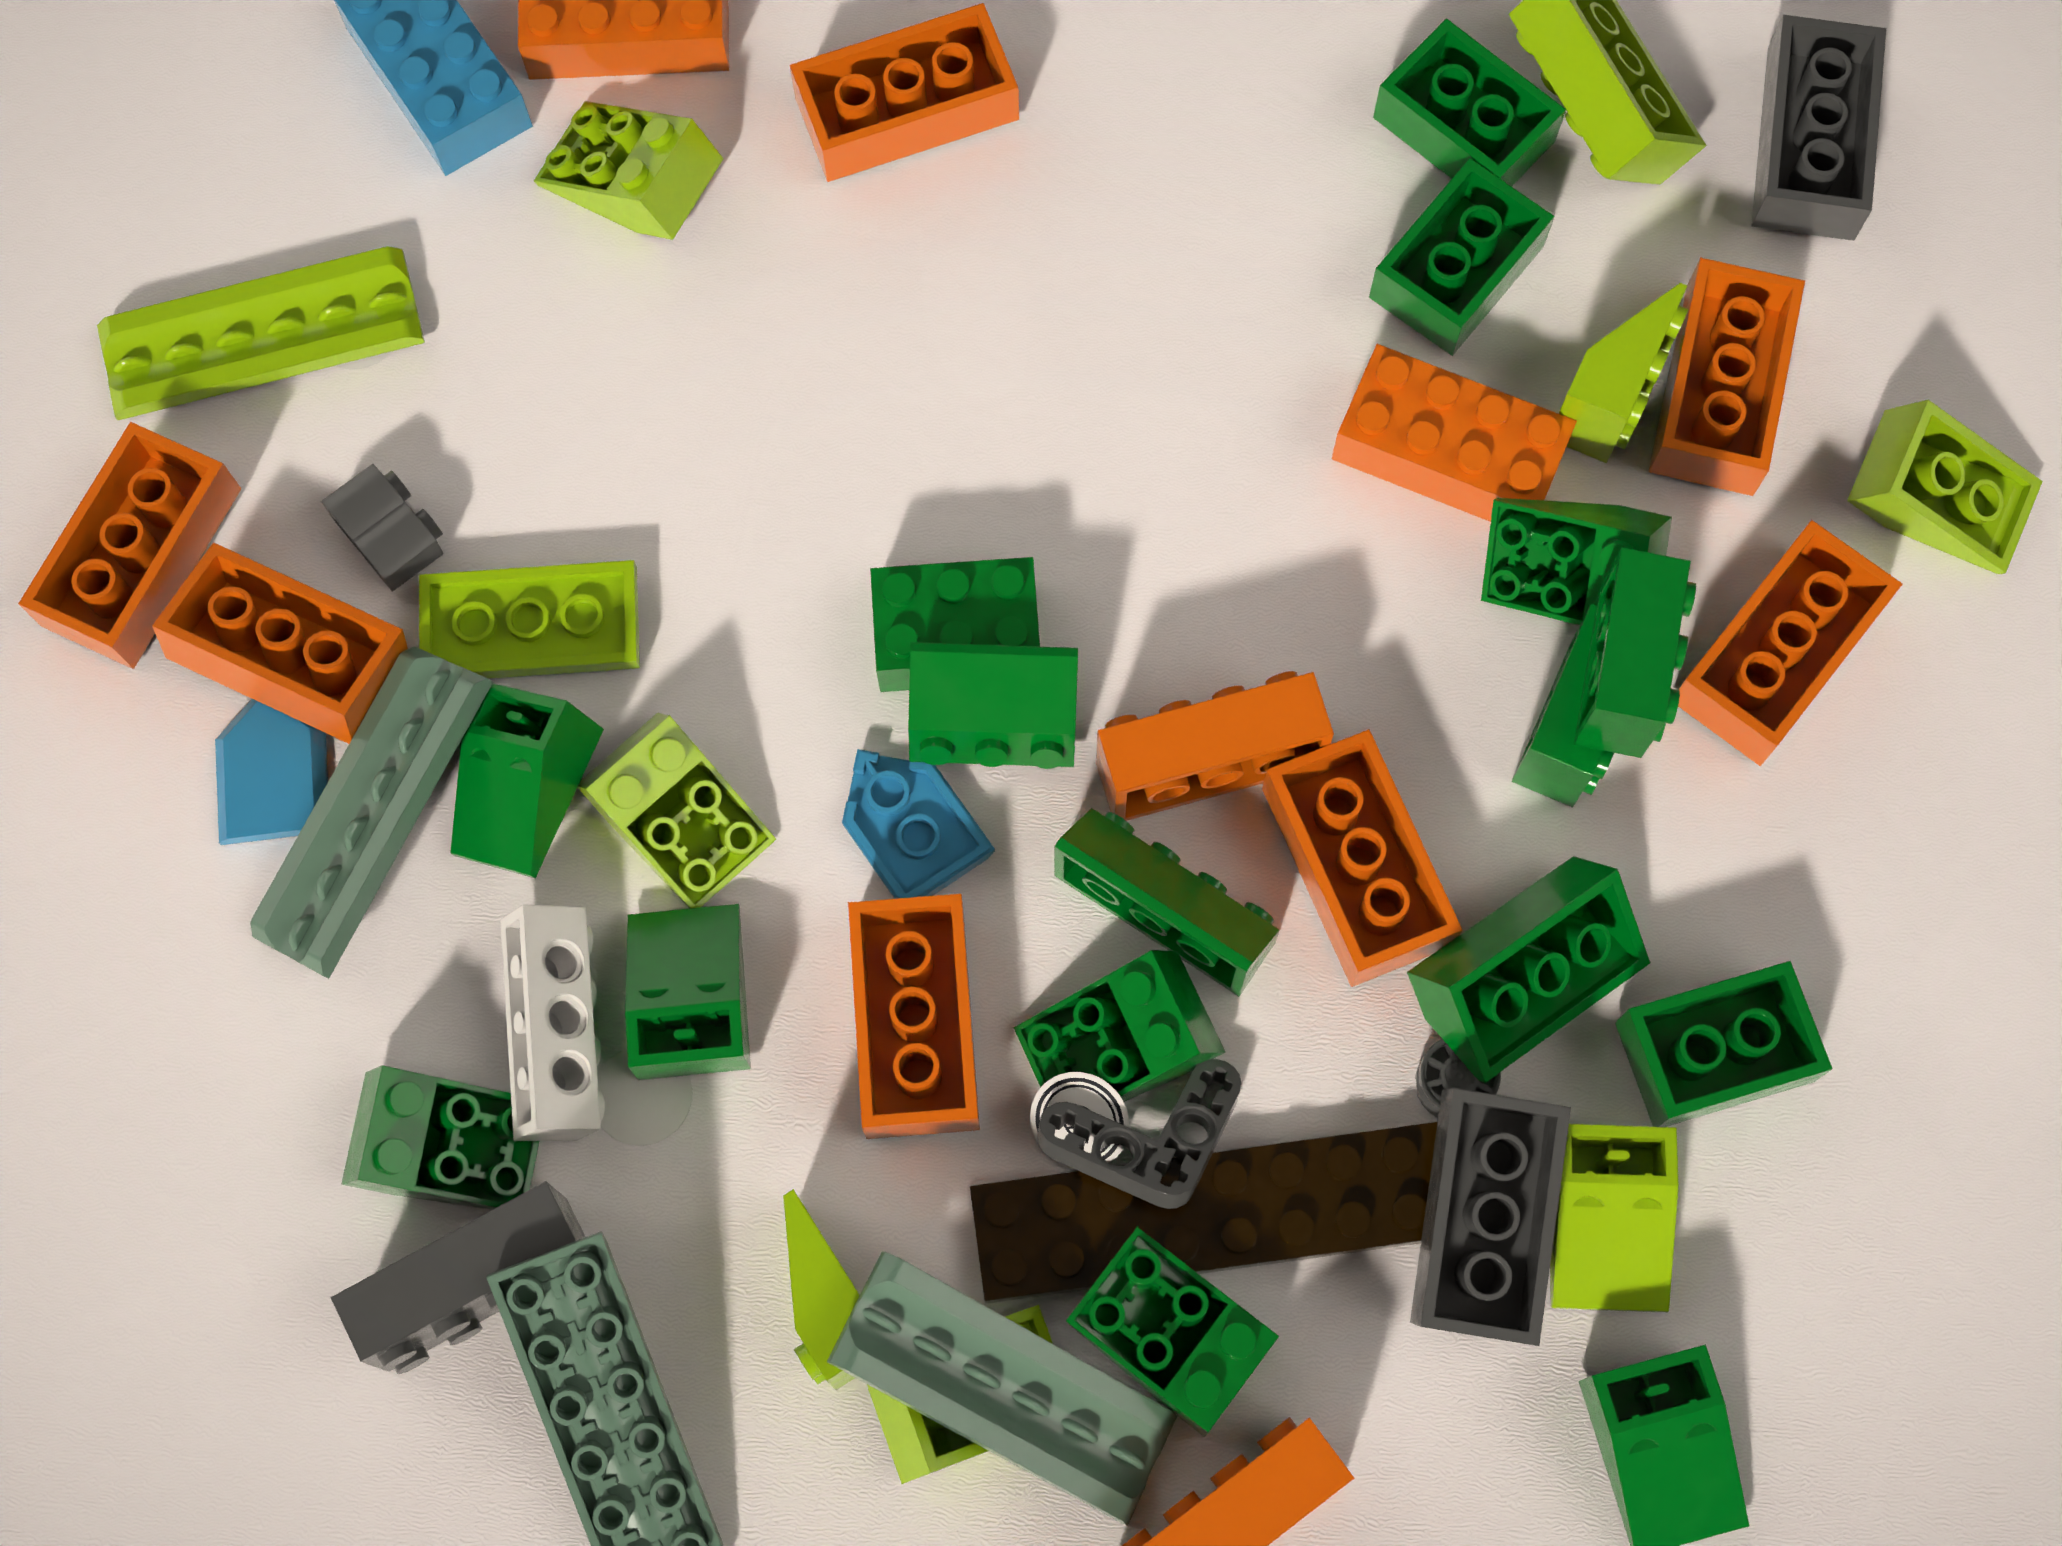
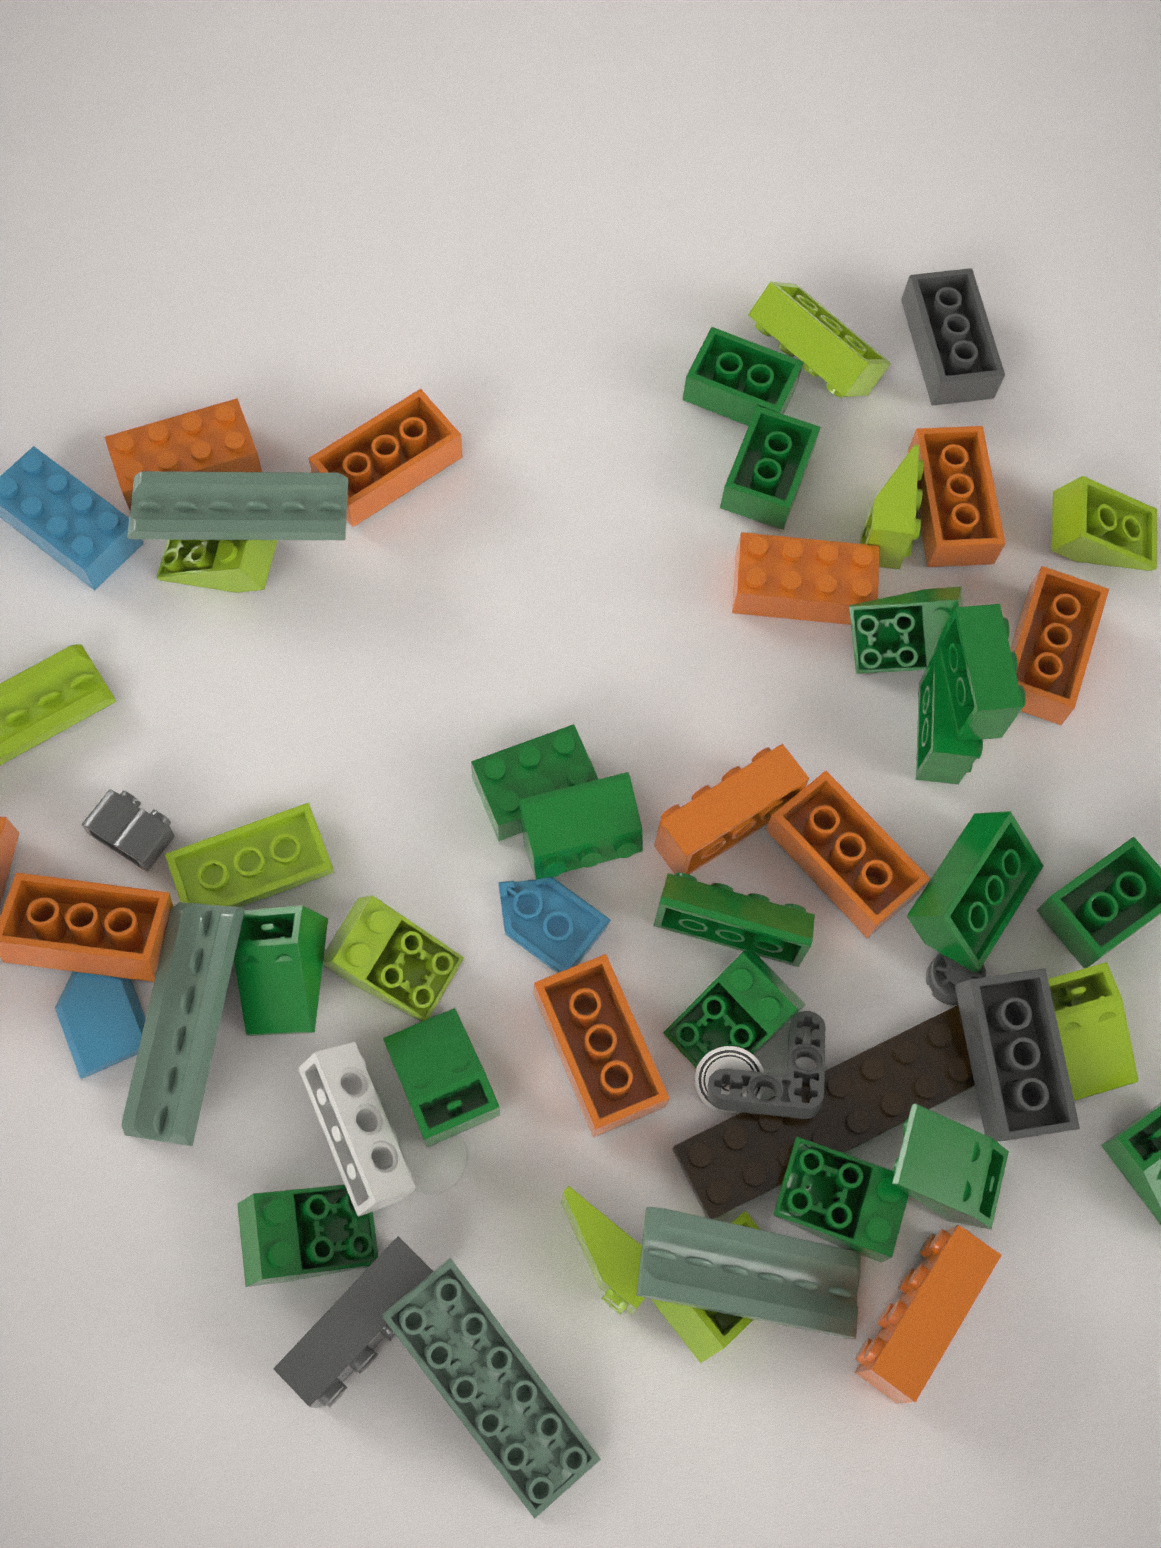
camera: 25 degrees left, 5 degrees down
none -> sand green plate [127,471,349,540]
none -> green slope [893,1104,1009,1230]

